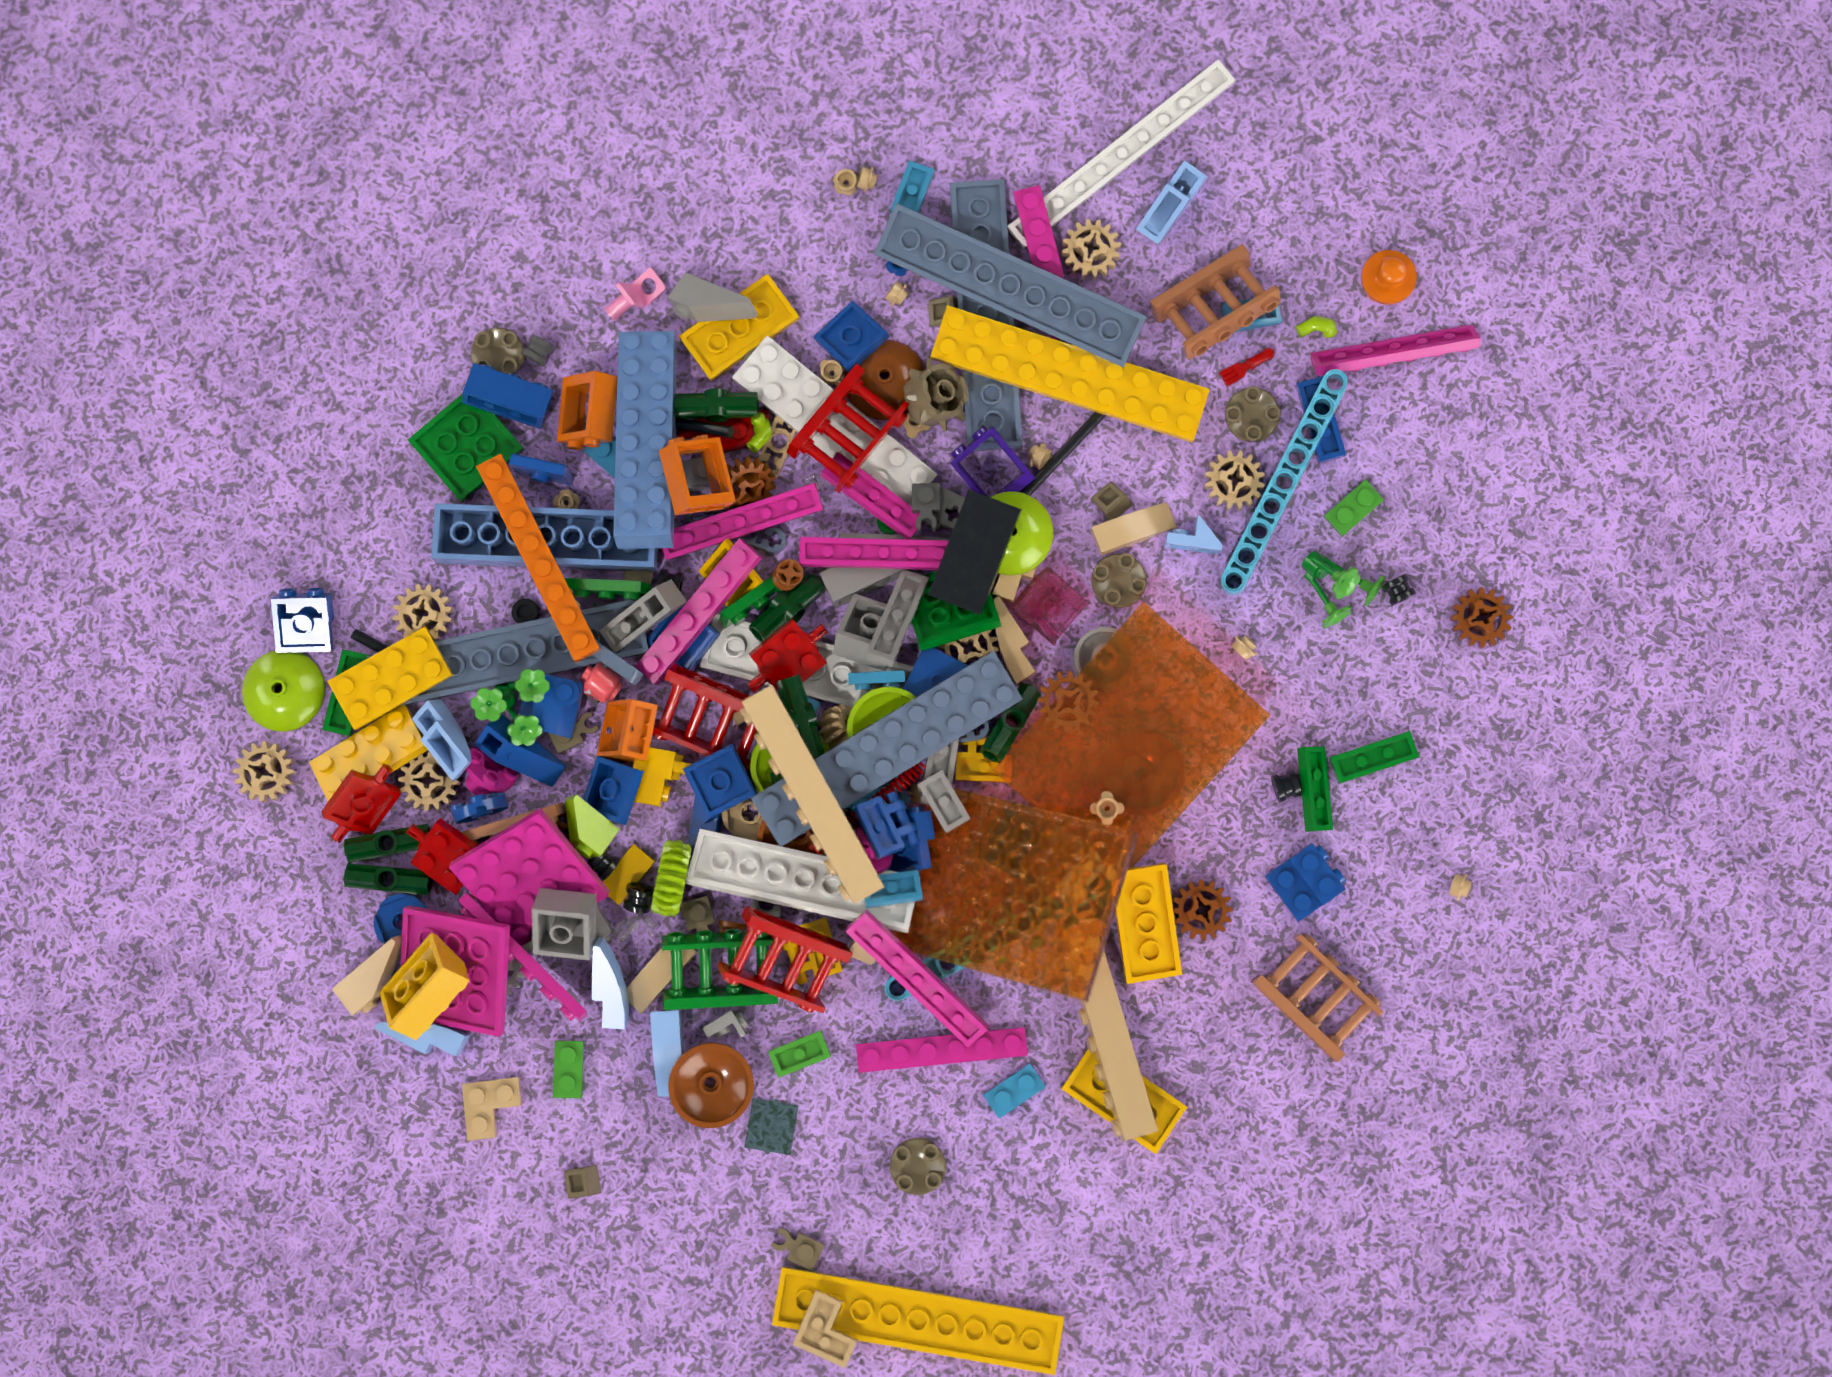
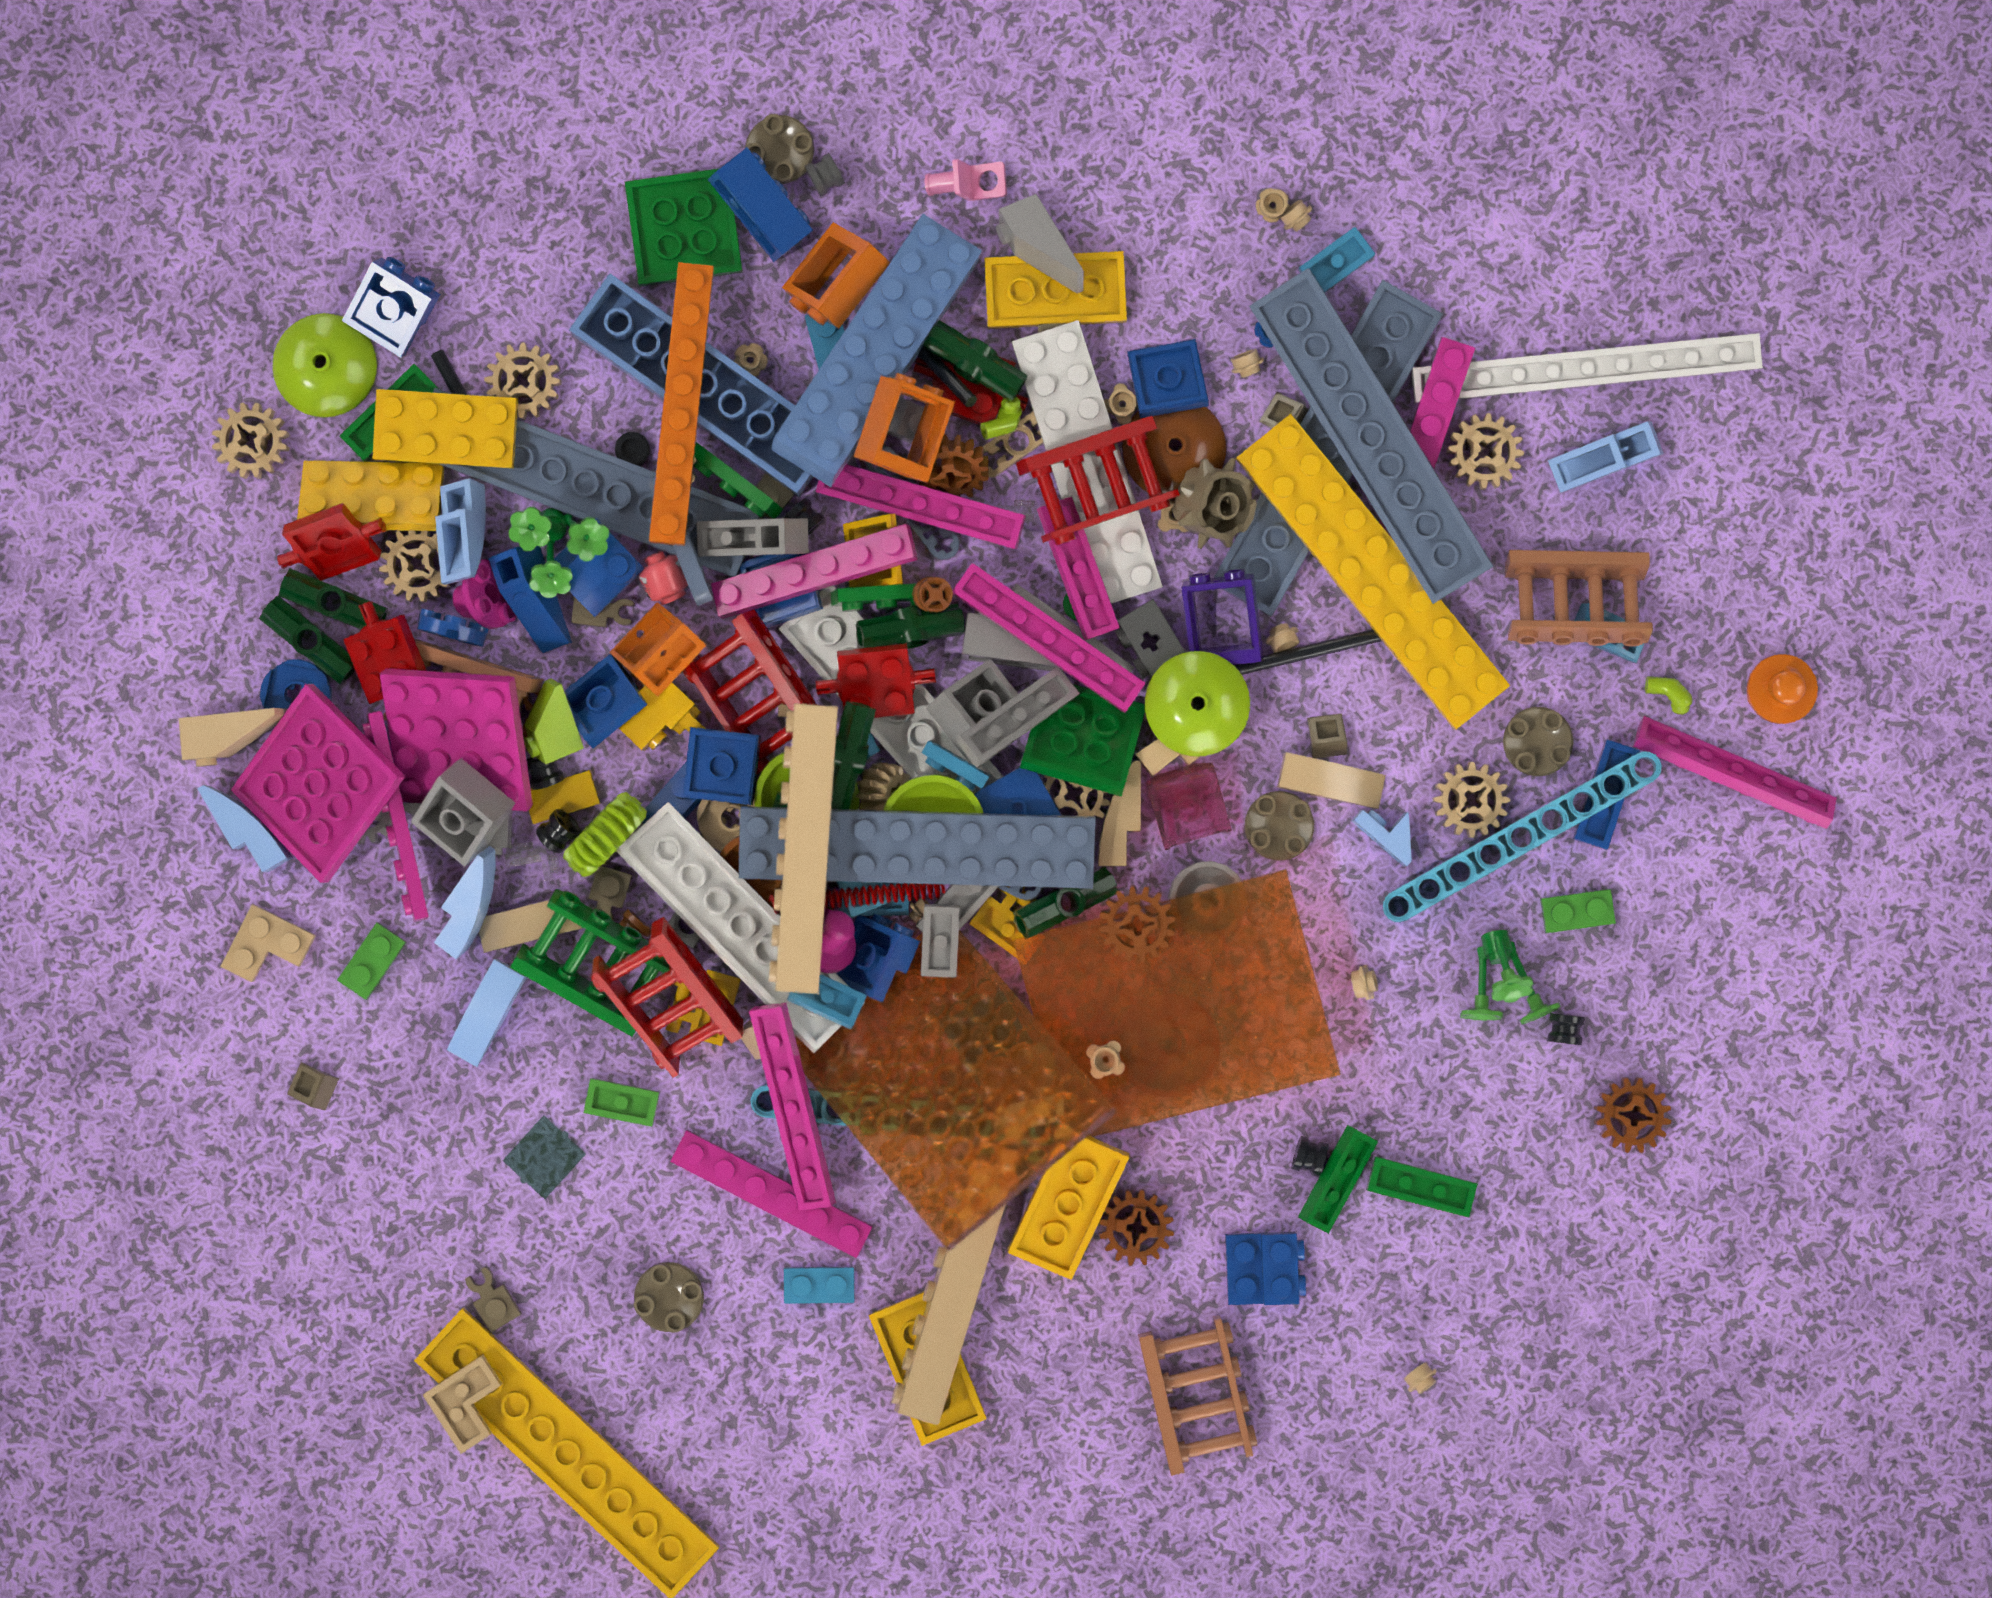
camera: 20 degrees right, 5 degrees up
yellow slope [379,932,470,1040] -> none
blue plate [509,454,574,486] -> none
dark orange dish [668,1042,754,1128] -> none
light grey bracket [702,1010,749,1039] -> none
blue plate [853,791,920,860] -> none
dark grey plate [912,483,940,532] -> none
black tile [928,490,1022,615] -> none
red piece [1219,347,1275,387] -> none

